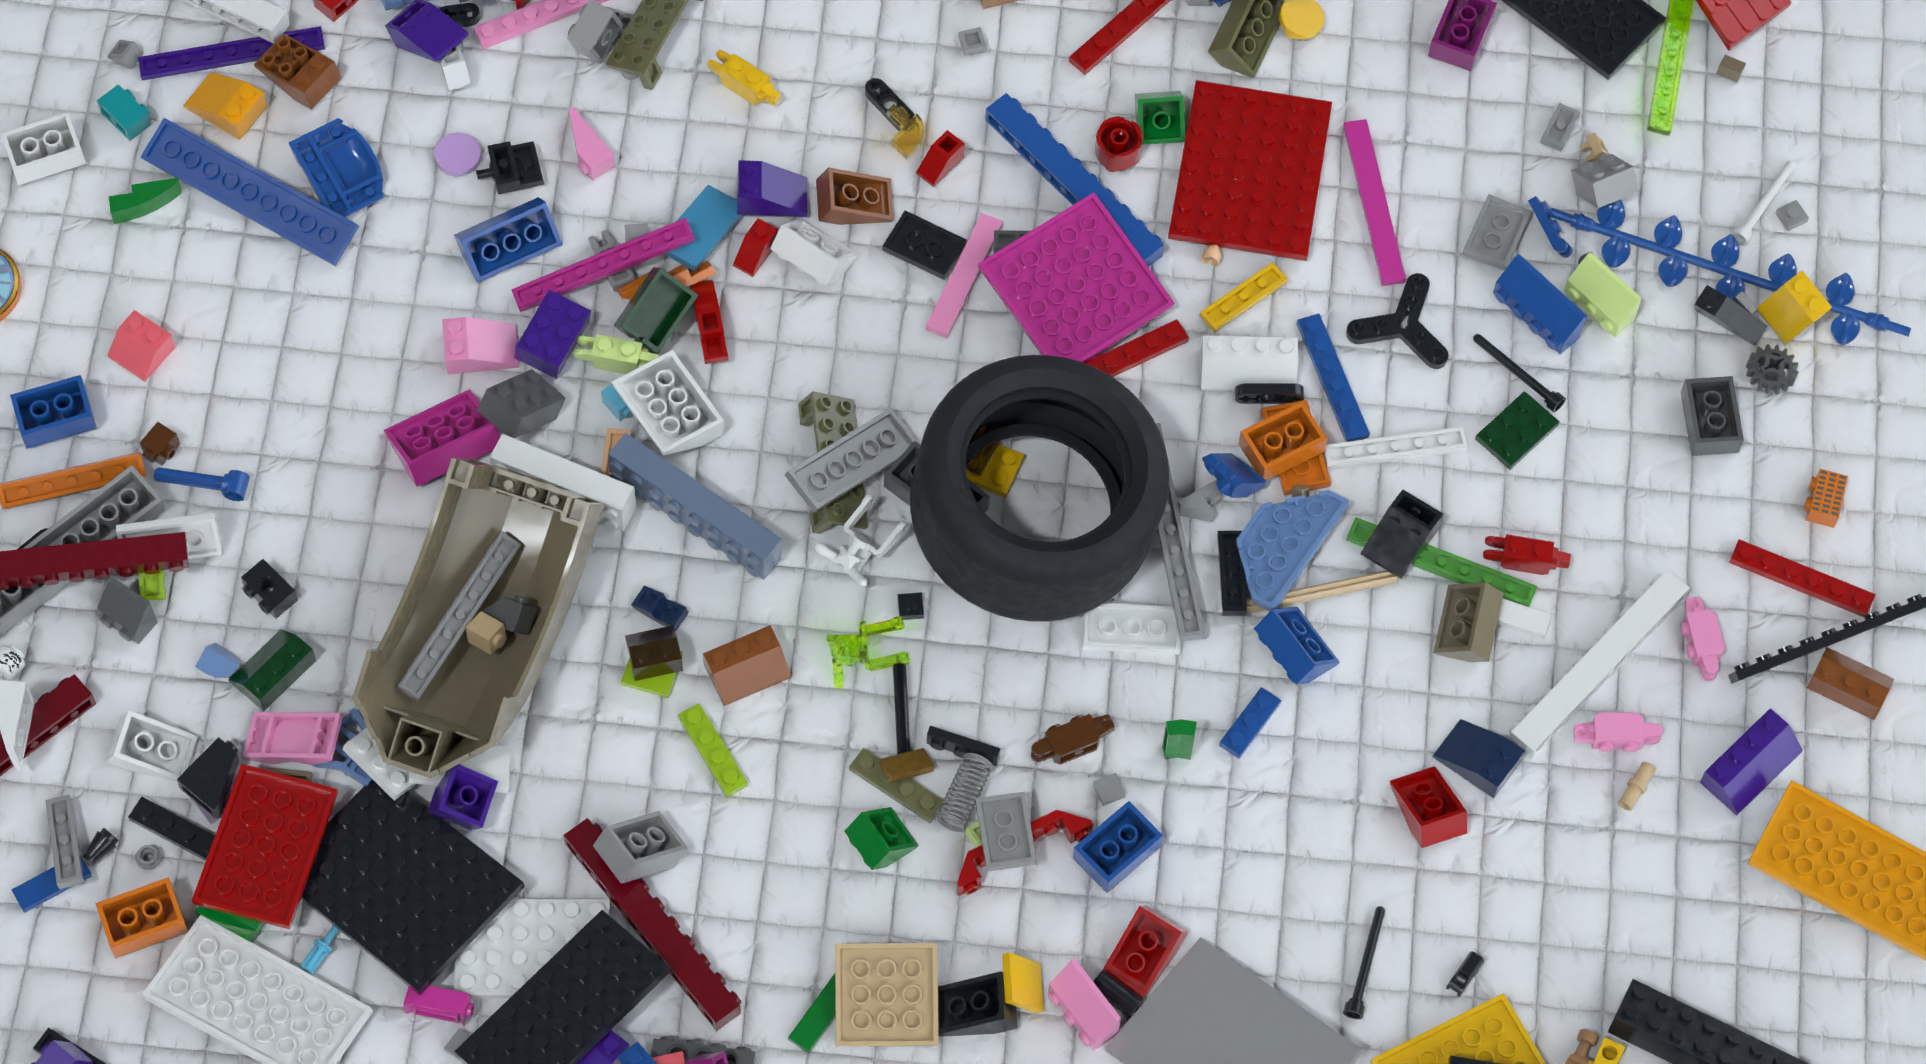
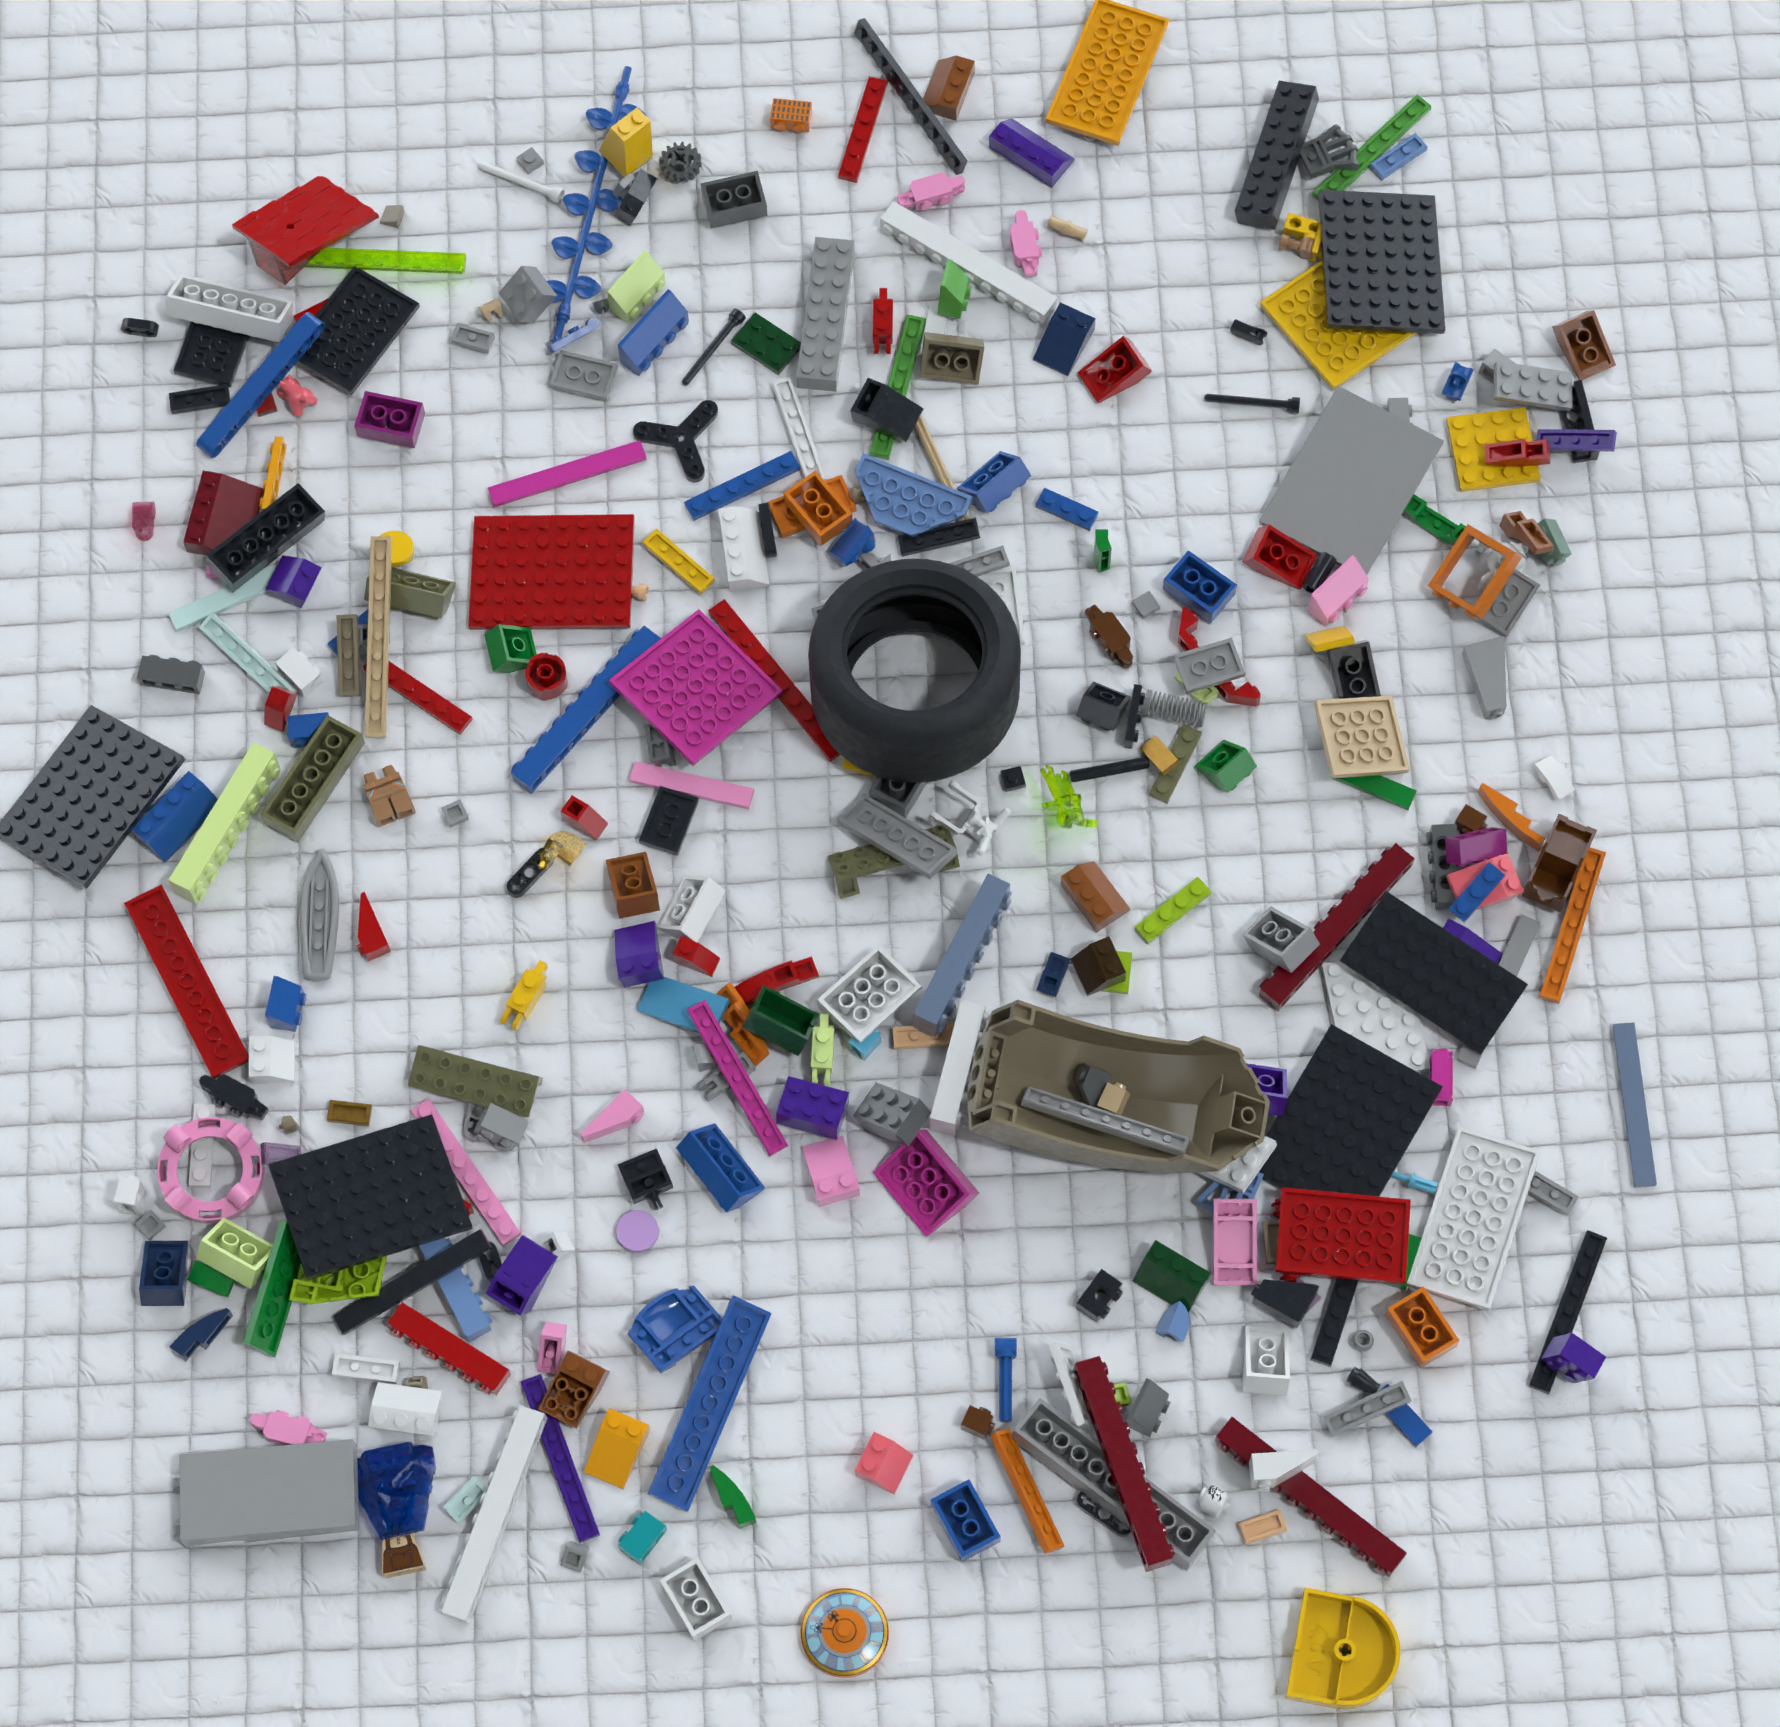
camera: 95 degrees left, 5 degrees up
none -> bright pink slope [537,1321,567,1374]
none -> light grey brick [796,237,855,392]
none -> bright green slope [937,259,972,319]
none -> black slope [1076,681,1131,731]

